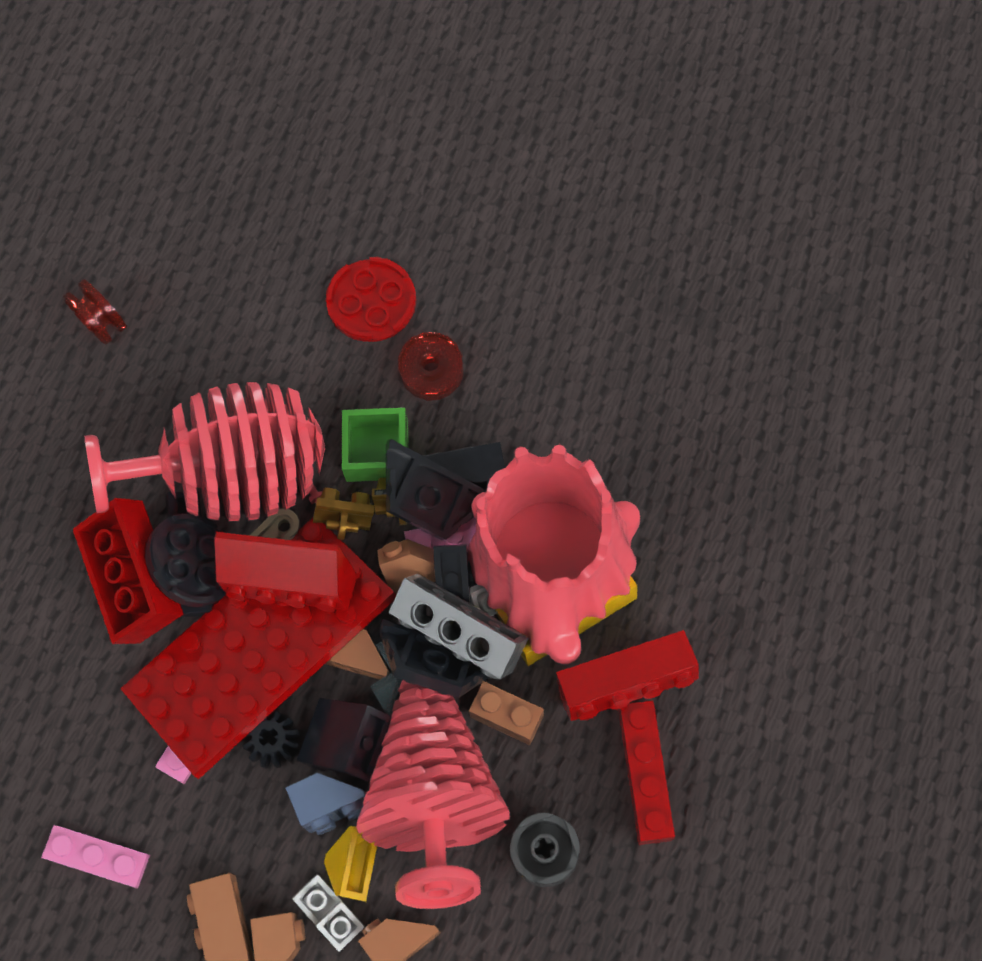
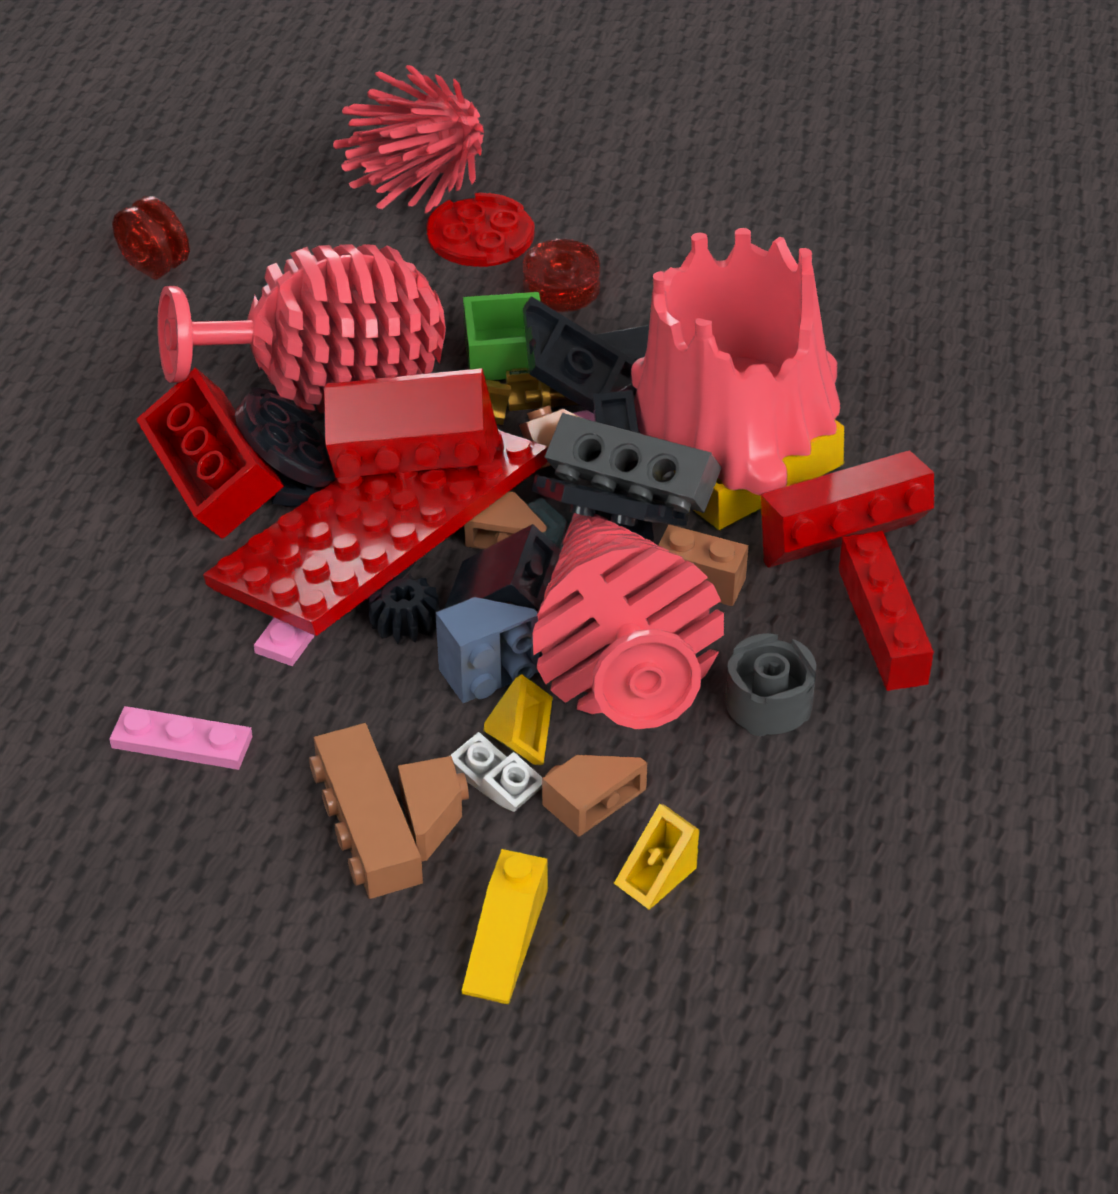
camera: 10 degrees left, 25 degrees down
none -> coral plant [333,65,484,213]

